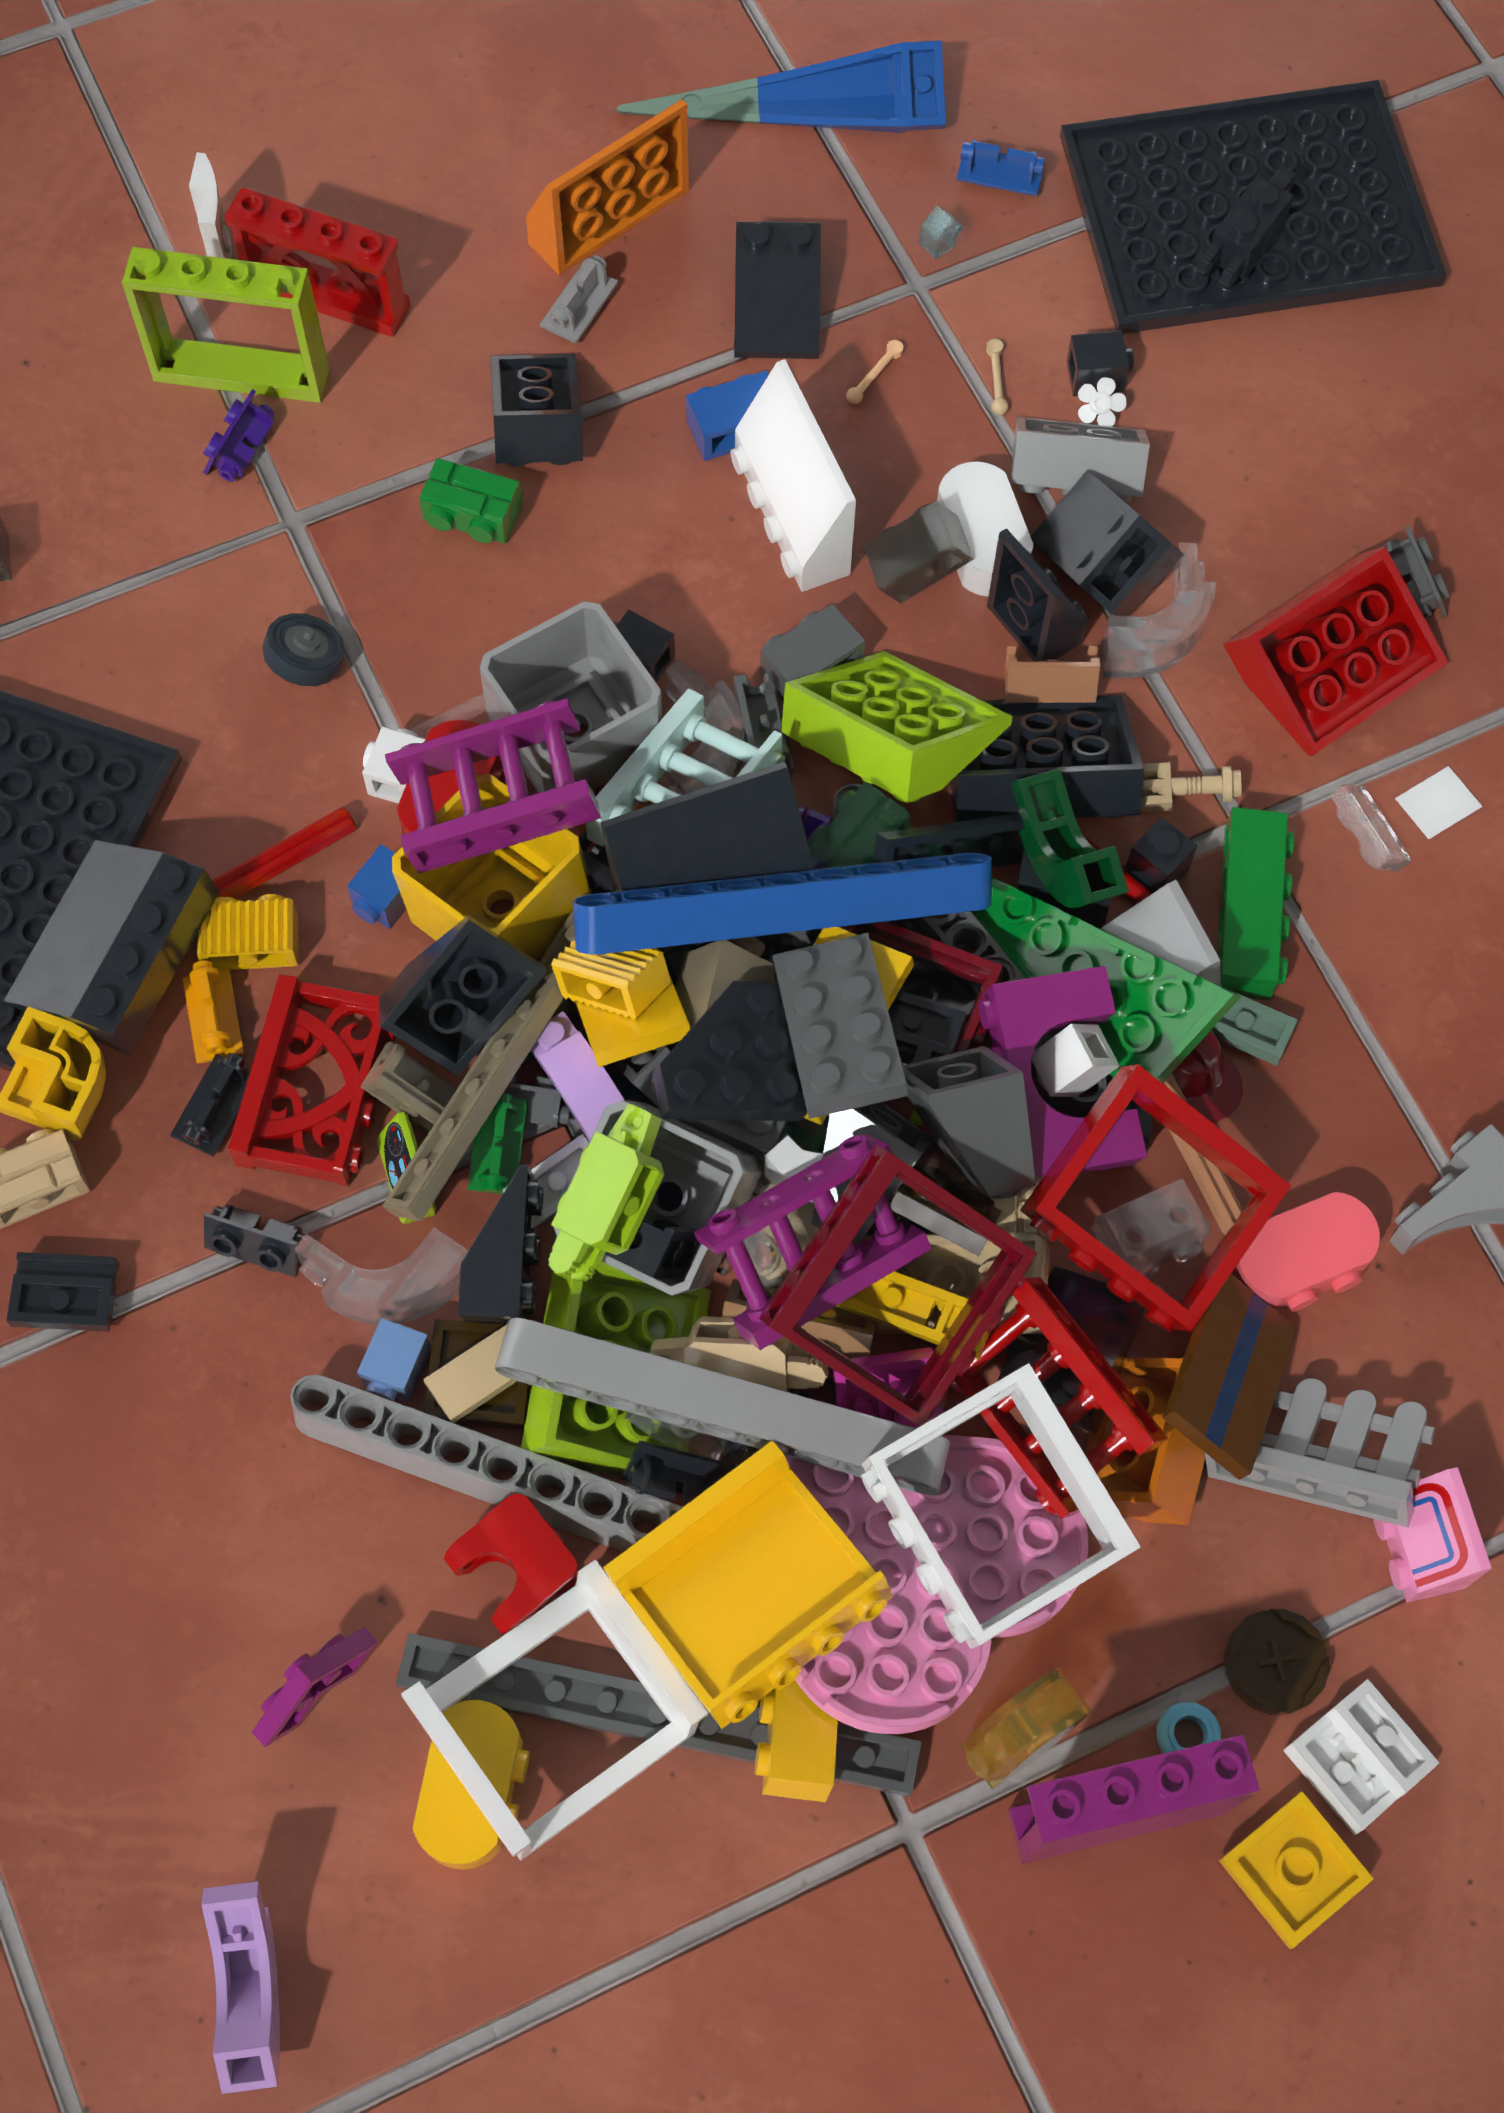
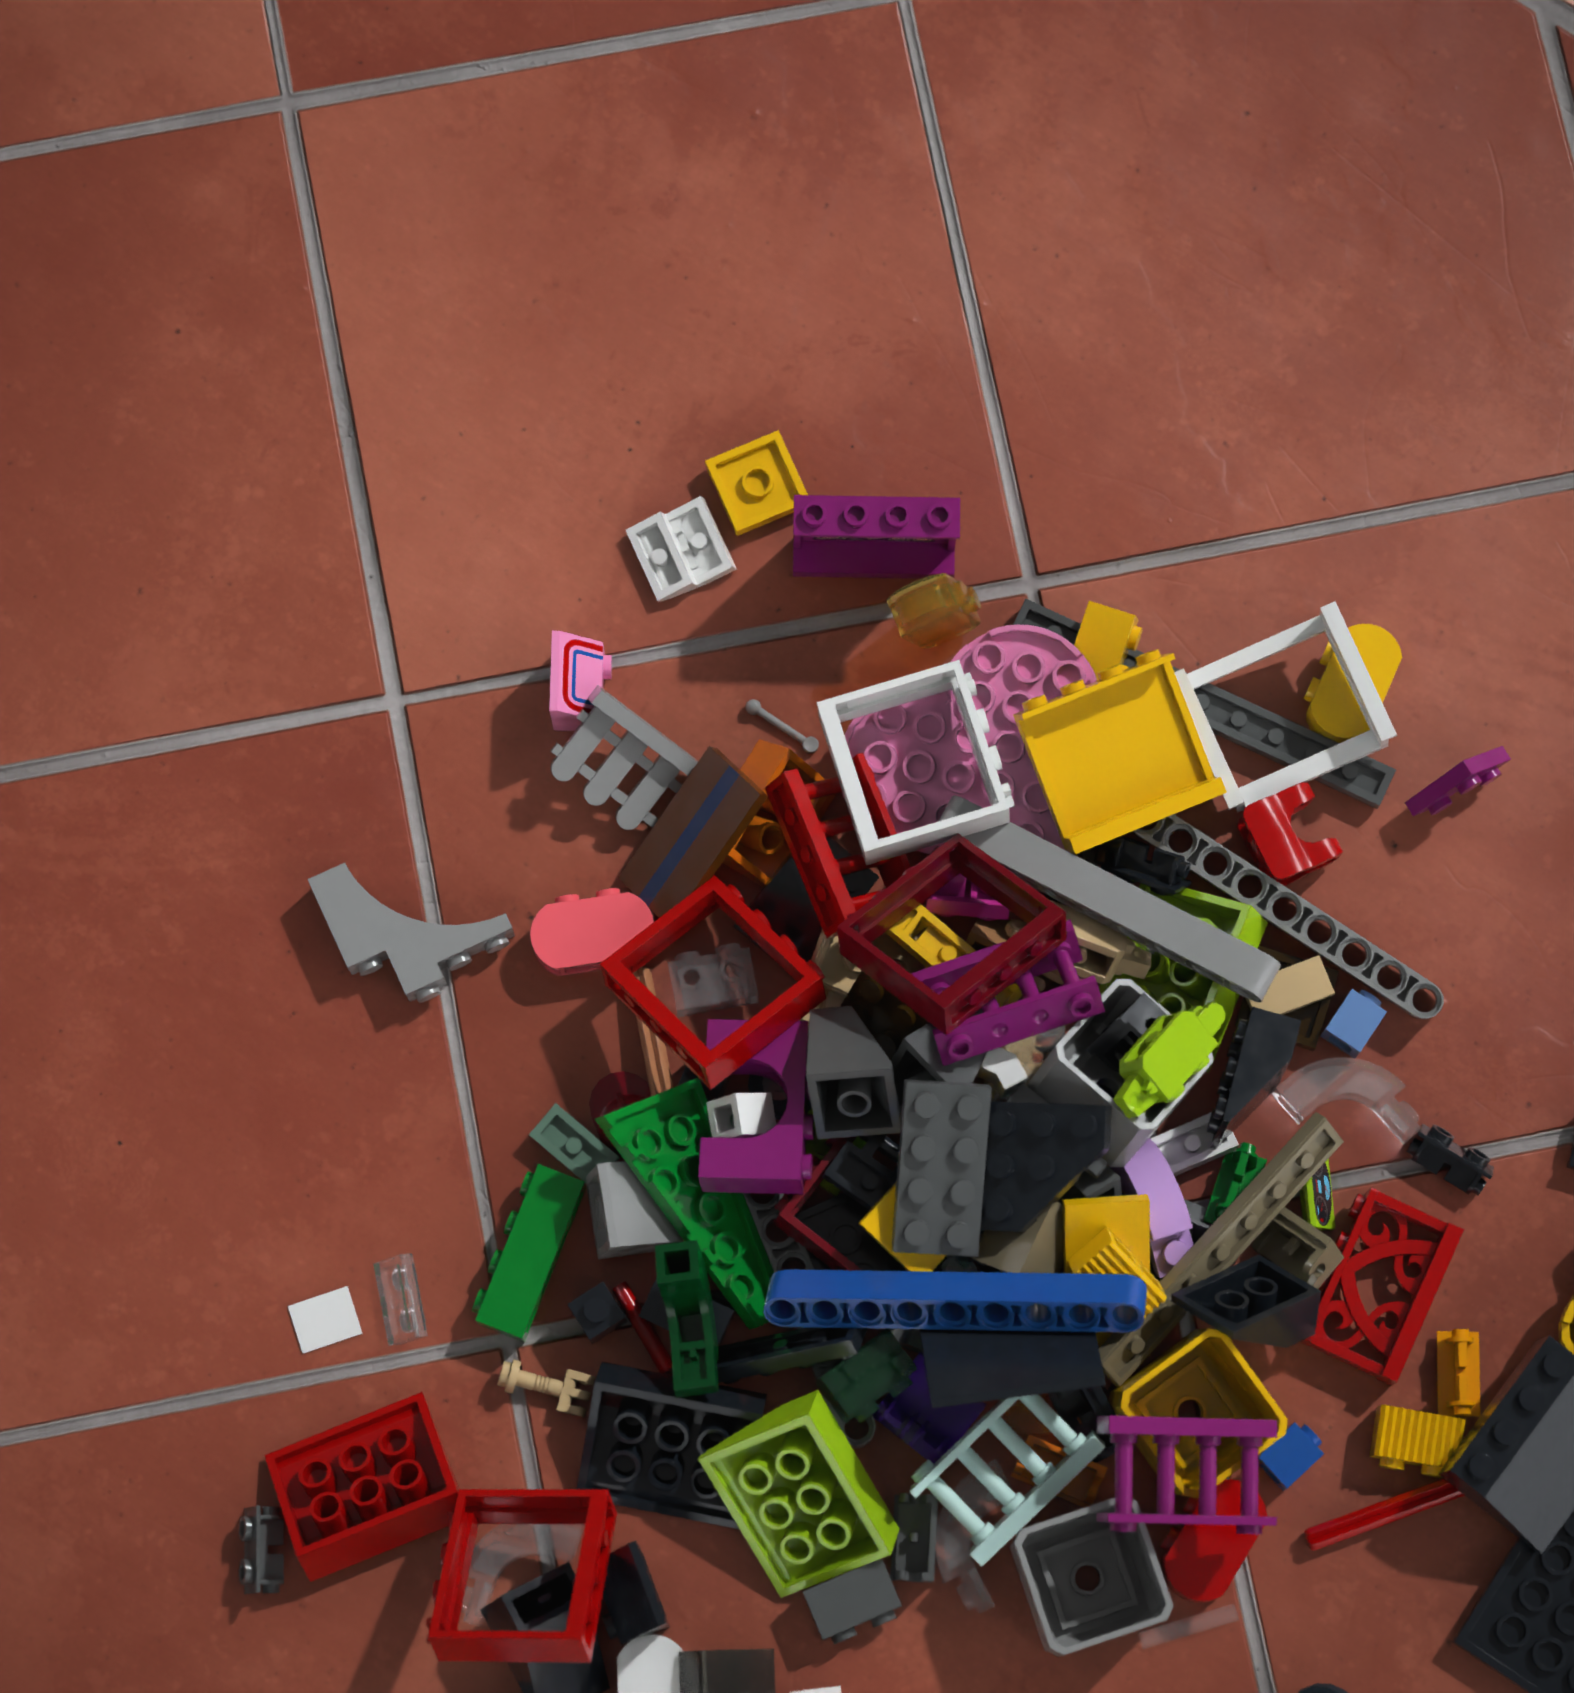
camera: 165 degrees left, 10 degrees up
black hinge [170,1053,251,1157] -> none
lavender arch [201,1881,280,2094] -> none
white brick [362,727,425,803] -> none
black brick [613,609,675,683] -> none
nougat hinge [1004,646,1100,703] -> none
medium azure piece [1156,1702,1221,1754] -> none
dark brown tile [1224,1609,1330,1715] -> none
none -> red window [426,1489,617,1663]
none -> light grey hinge [745,699,819,754]

